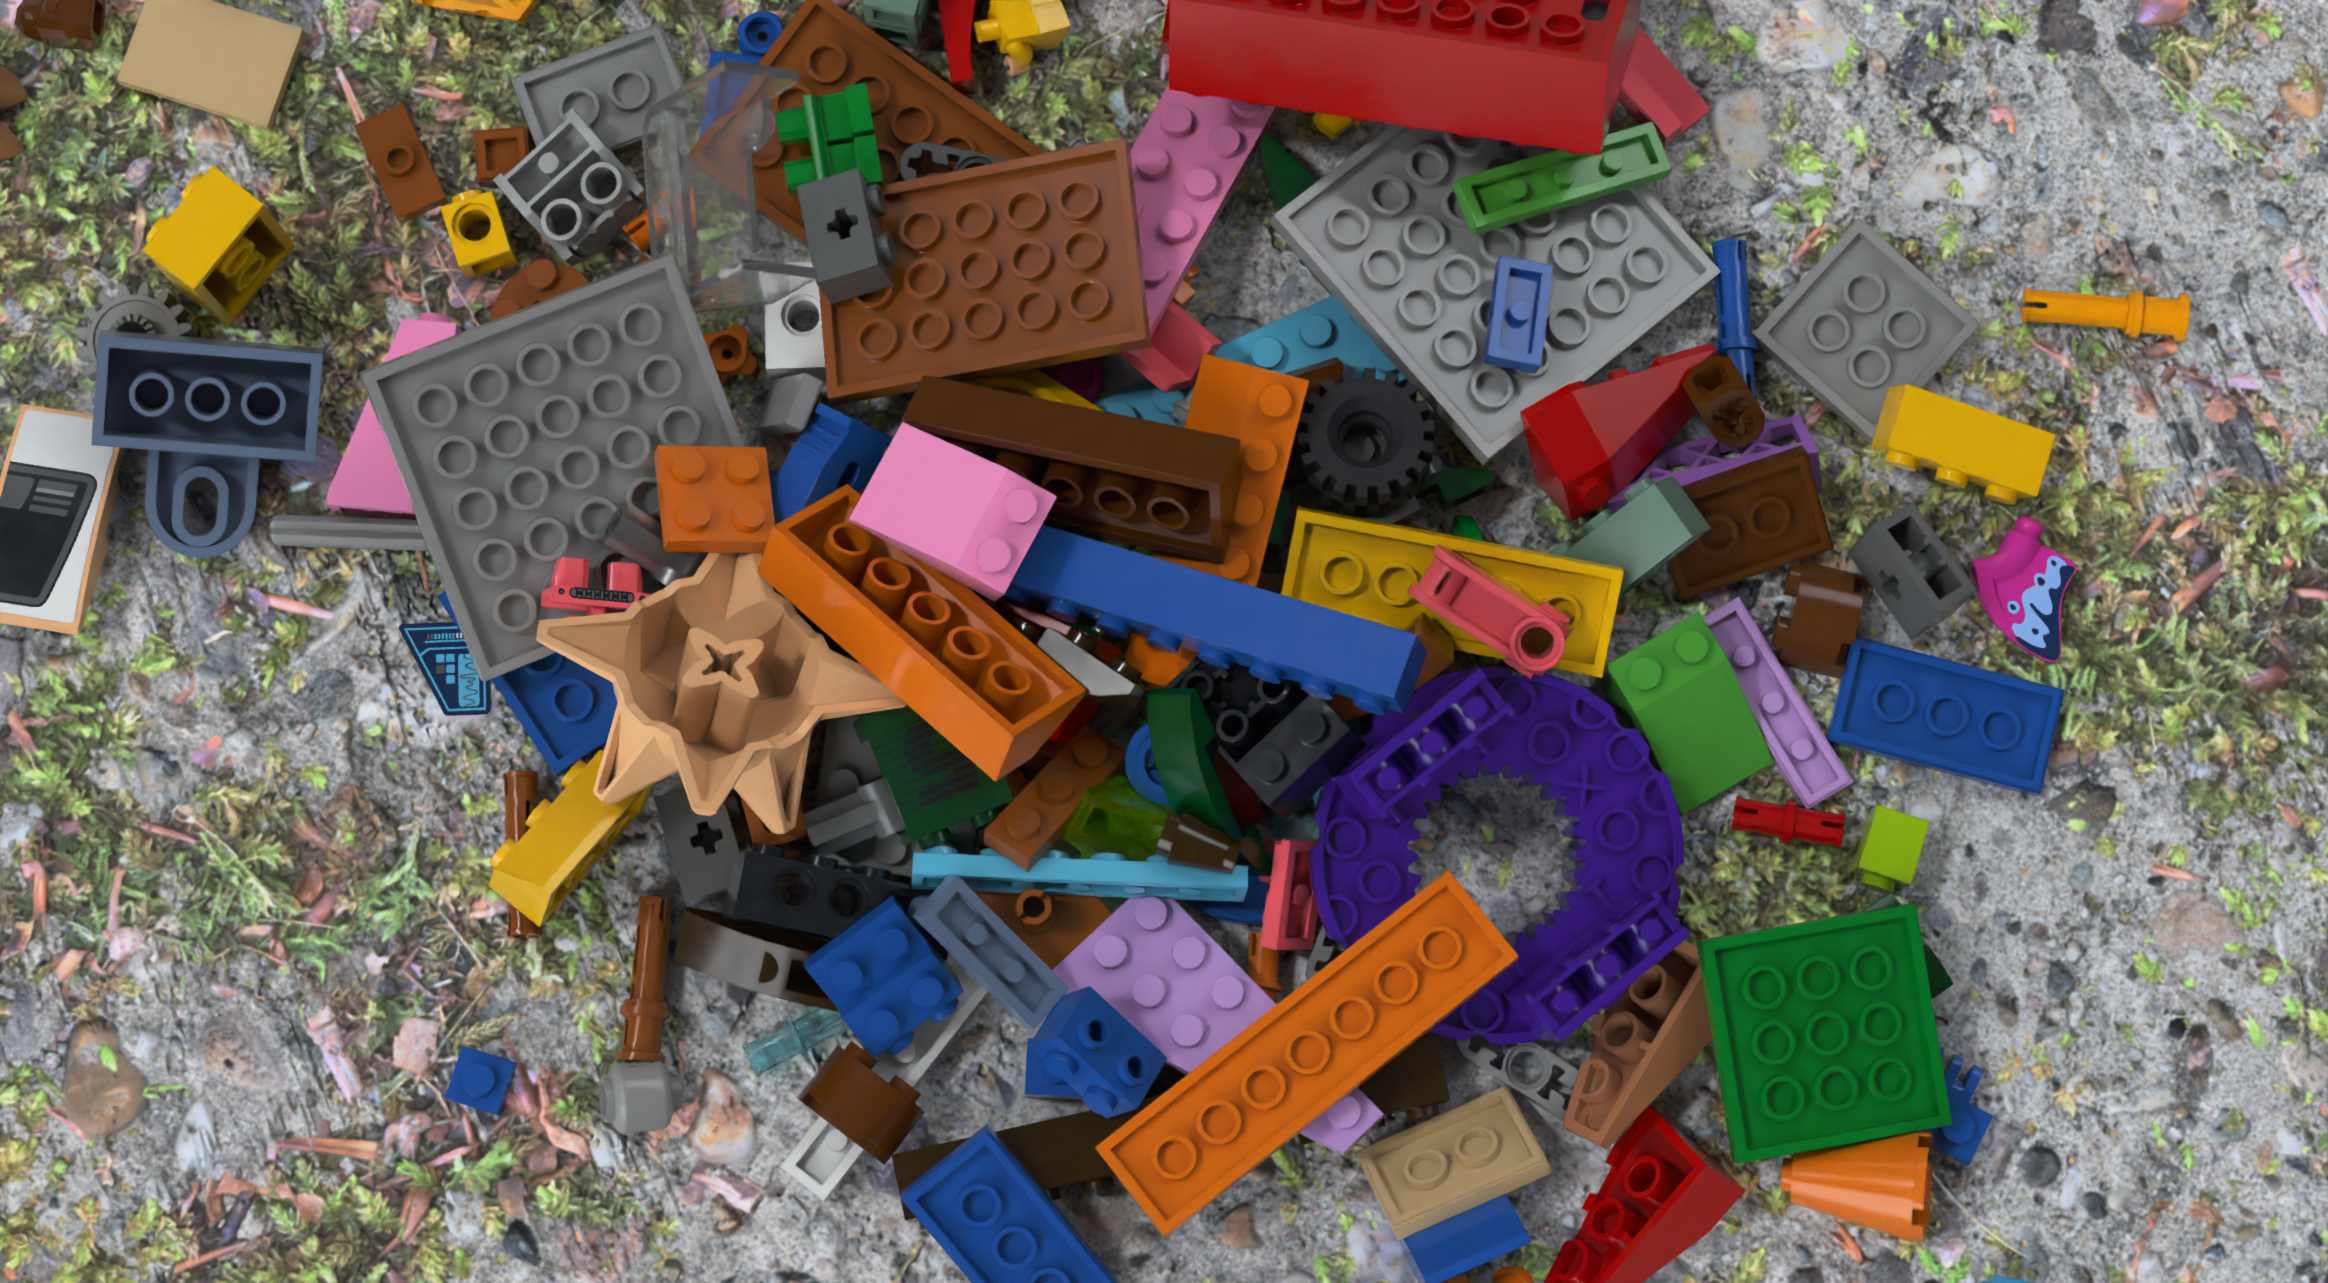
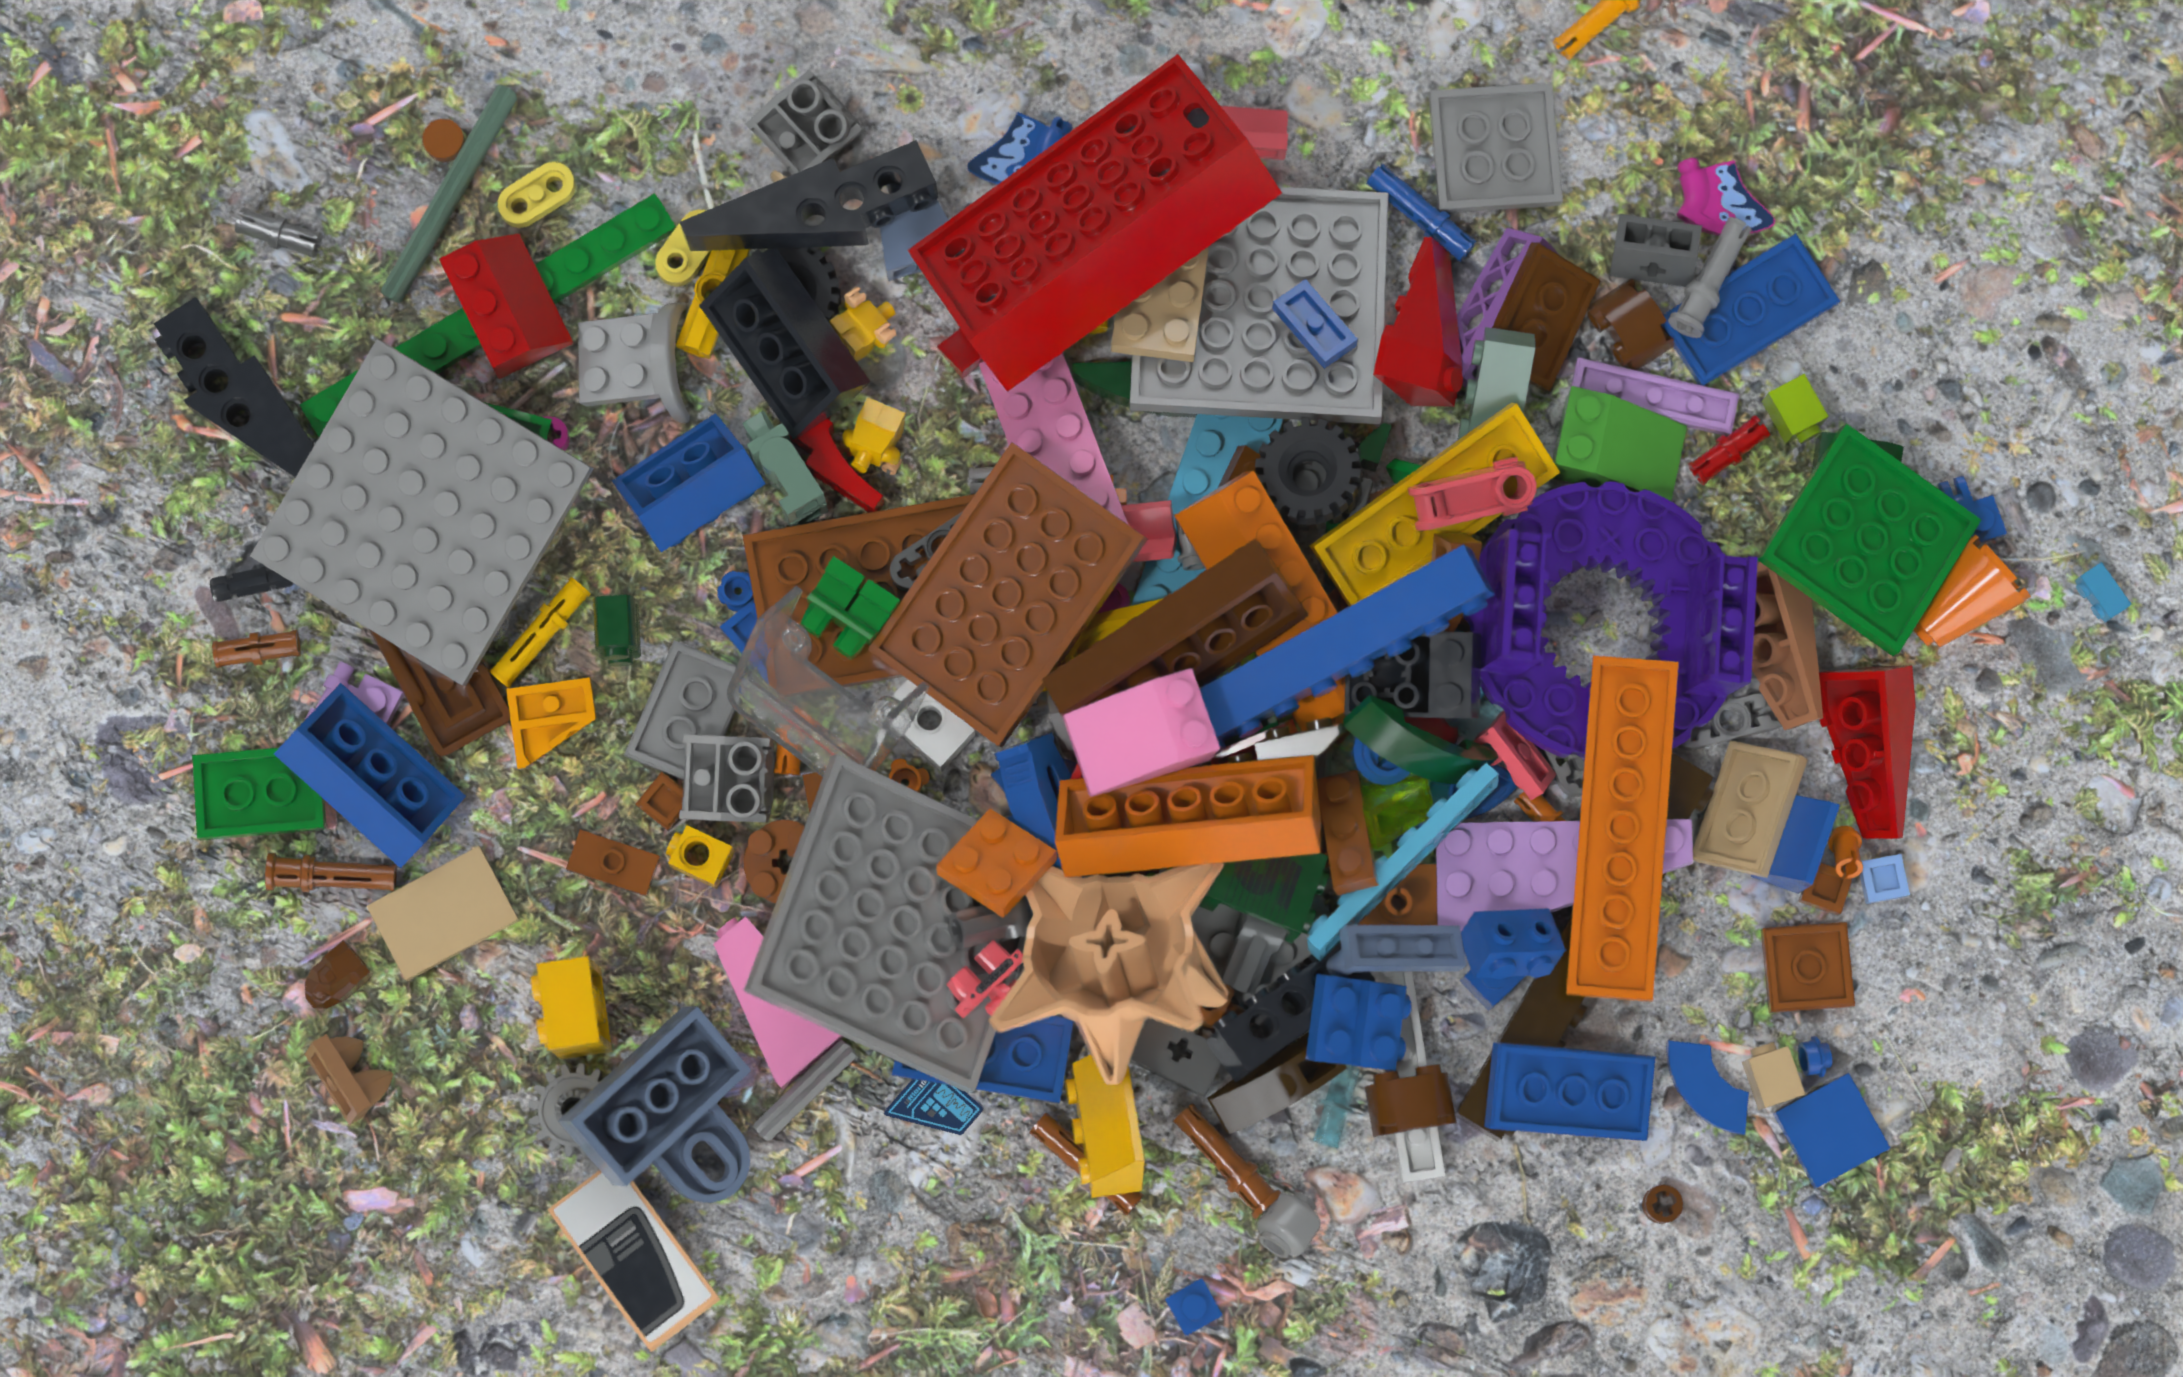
camera: 50 degrees left, 0 degrees up
light grey tile [754,373,823,436] -> none
dark grey brick [797,168,897,304] -> none
dark brown cone [1155,811,1243,875] -> none
bright green plate [1453,121,1673,236] -> none
reddish brown rock [1683,356,1765,449] -> none
yellow brick [1870,384,2056,505] -> none
none -> tan plate [1111,246,1209,362]
none -> light grey pin [1668,217,1751,338]

